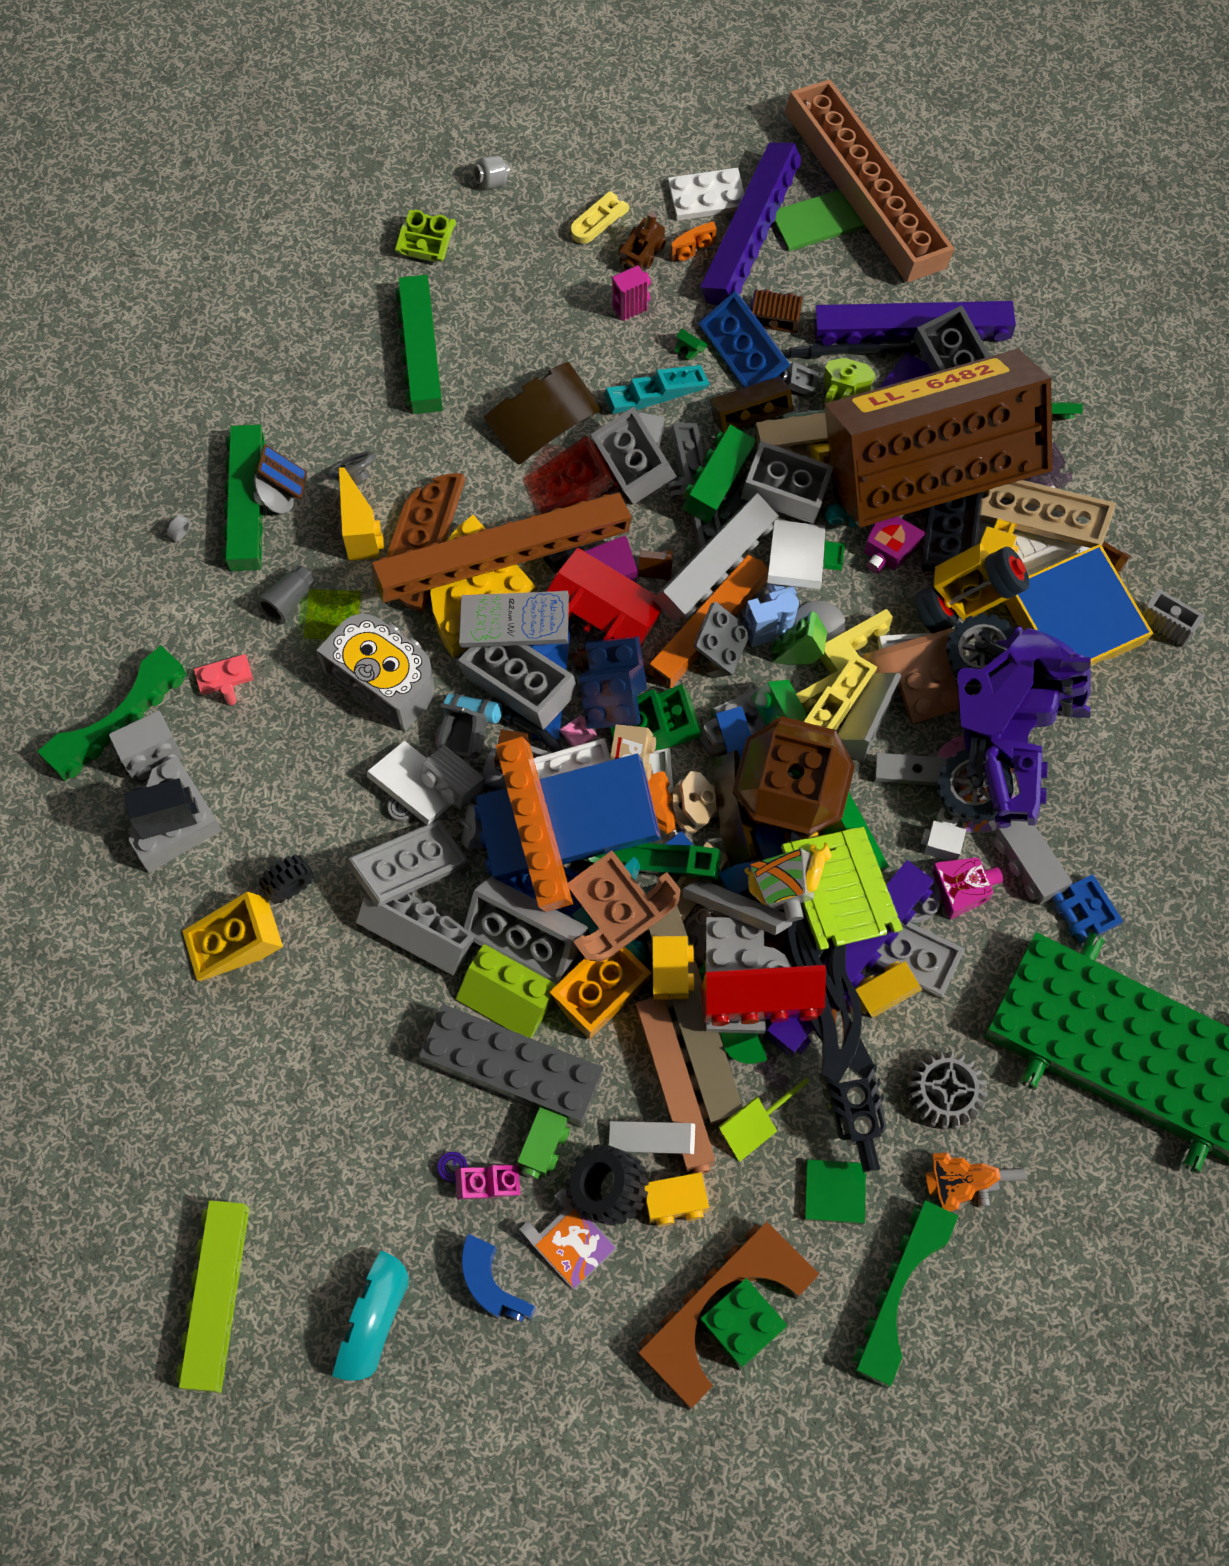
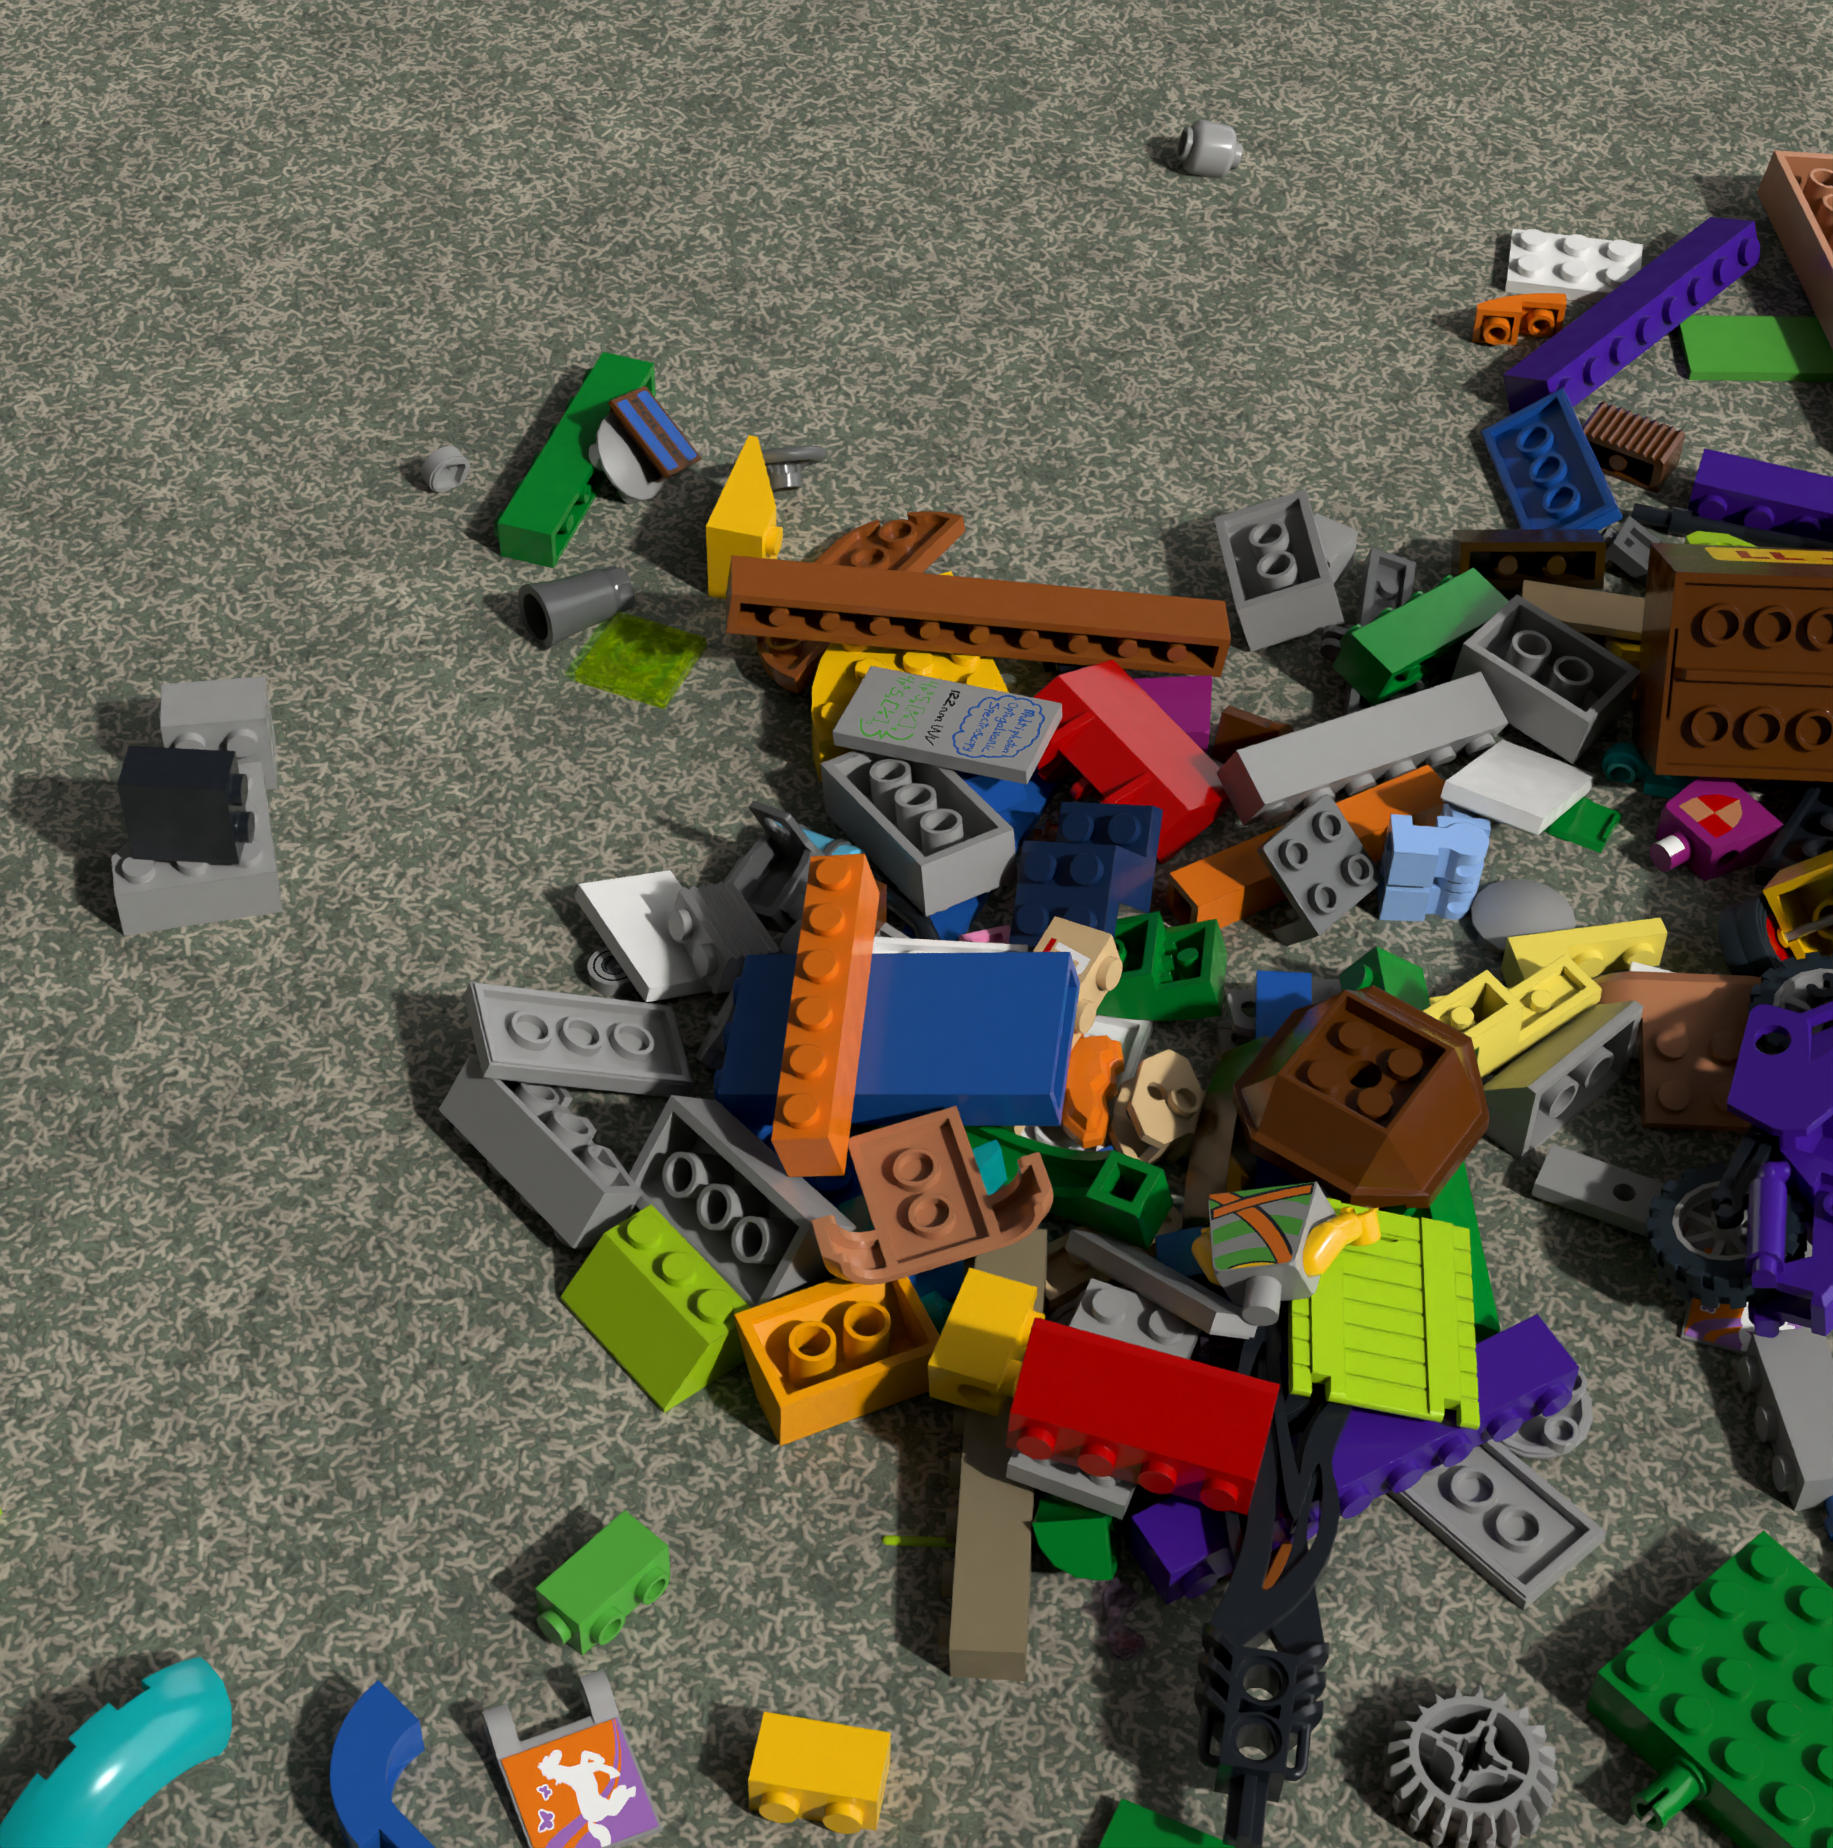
camera: 20 degrees right, 20 degrees down
green arch [37,645,187,781] -> none
yellow slope [182,892,283,981] -> none
coral plate [194,654,253,706] -> none
black tyre [259,854,314,904] -> none
brick [316,614,435,732] -> none
lime slope [395,210,457,262] -> none
green brick [395,274,443,414] -> none
dark grey brick [419,1004,604,1128] -> none
dark purple tile [438,1152,468,1183] -> none
dark pink slope [455,1165,521,1200] -> none
dark brown panel [484,362,602,465] -> none
clear red slope [525,436,619,514] -> none
black tyre [566,1144,649,1226] -> none
light yellow plate [571,191,630,244] -> none
teal slope [604,365,710,414] -> none
white tile [609,1121,695,1154] -> none
dark pink brick [611,265,651,321] -> none
reddish brown brick [618,212,666,271] -> none
nougat brick [636,998,715,1174] -> none
green tile [675,328,708,360] -> none
lime piece [718,1078,809,1162] -> none
bright green slope [771,611,827,665] -> none
yellow brick [855,961,922,1018] -> none
white brick [921,808,966,861] -> none
dark pink torso [931,857,1003,920] -> none

